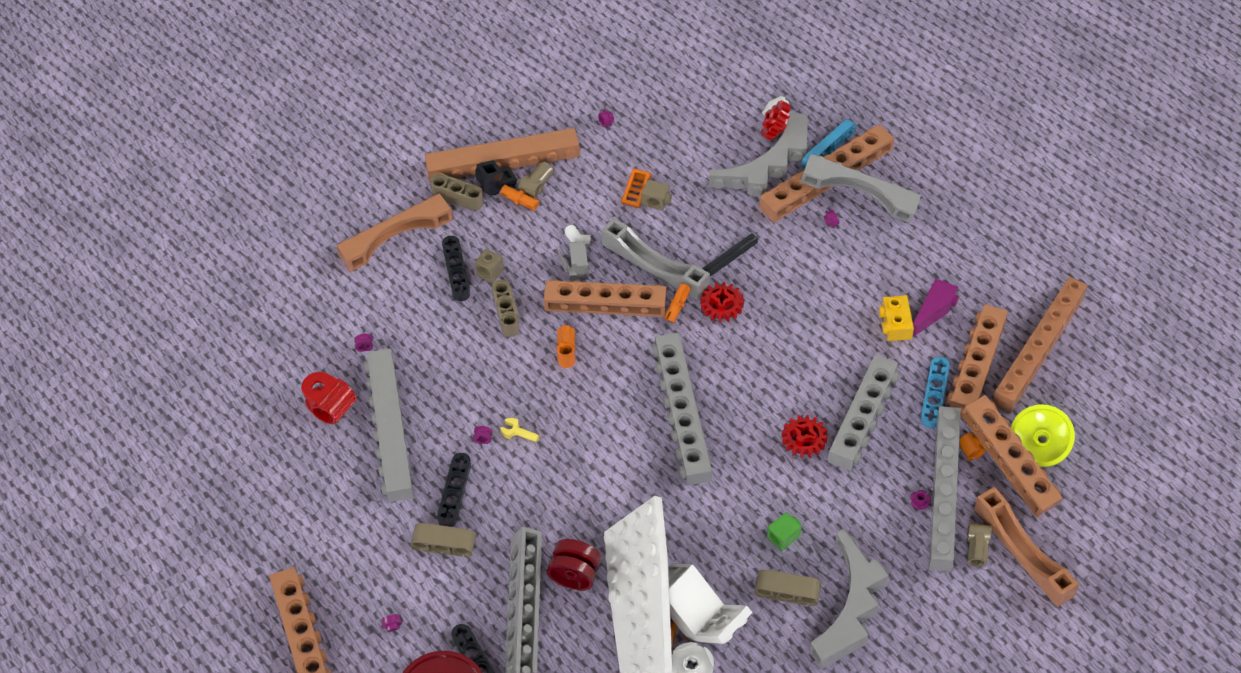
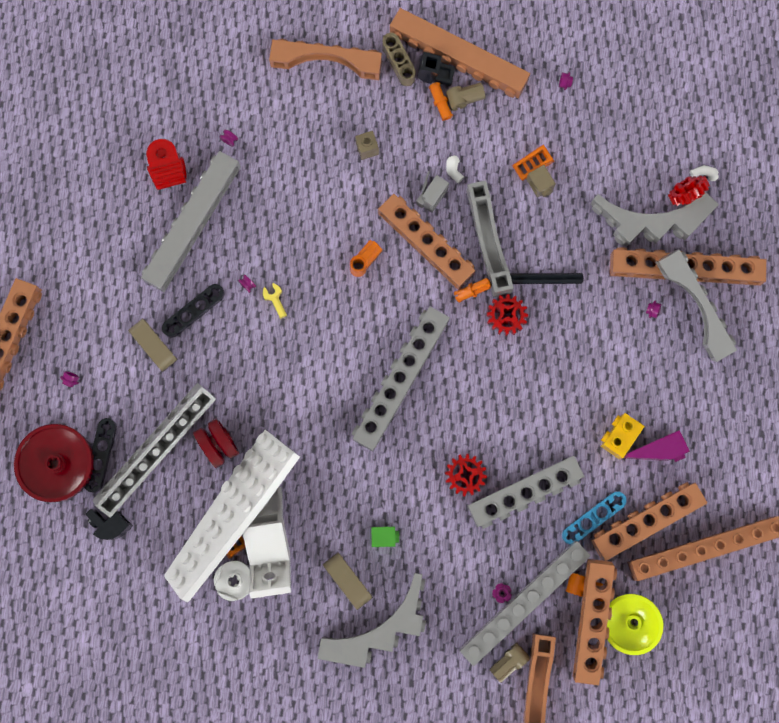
camera: 40 degrees right, 25 degrees up
black beam [442,236,470,301] -> none
dark tan beam [492,279,520,337] -> none
dark azure beam [801,119,857,168] -> none

